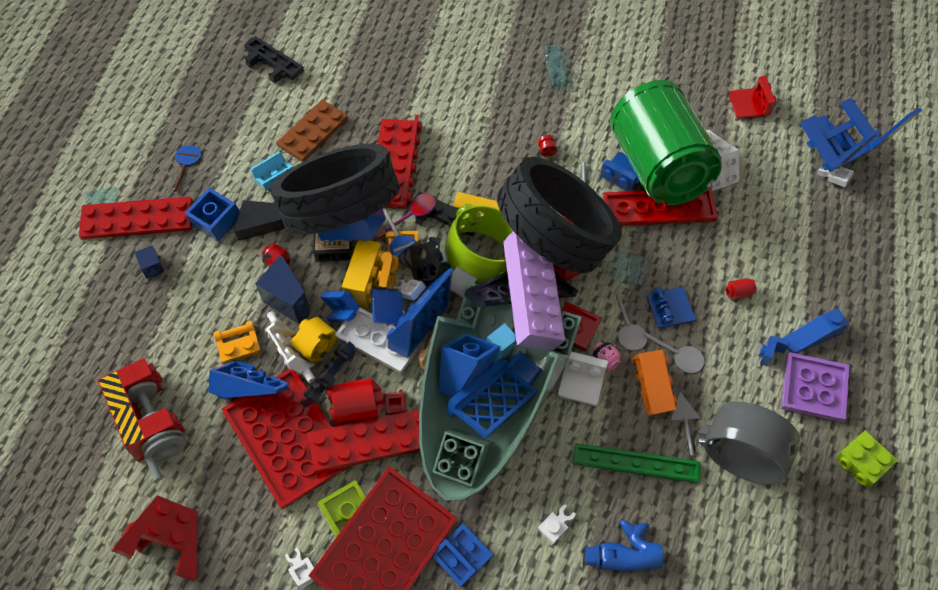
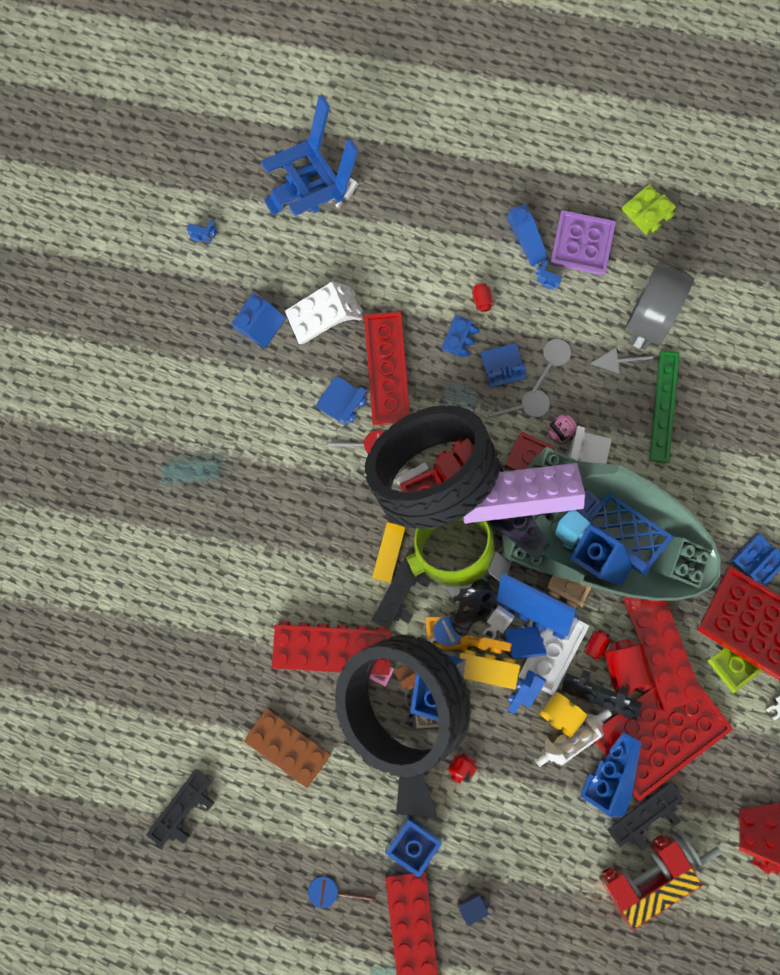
camera: 90 degrees left, 20 degrees up
light orange plate [214,321,261,365] -> none
medium azure bracket [250,152,293,190] -> none
dark blue slope [255,256,310,324] -> none
red slope [384,391,406,415] -> none
piece [385,193,436,232] -> none
white plate [537,504,575,545] -> none
red wheel [538,135,558,157] -> none
blue piece [585,520,663,571] -> none
green container [610,80,722,205] -> none
orange wedge [631,349,677,416] -> none
red bracket [729,76,776,119] -> none
none -> blue bracket [186,219,217,243]
none -> blue slope [232,292,286,349]
none -> blue plate [441,314,480,357]
none -> red brick [584,629,611,660]
none -> black hinge [607,782,684,851]

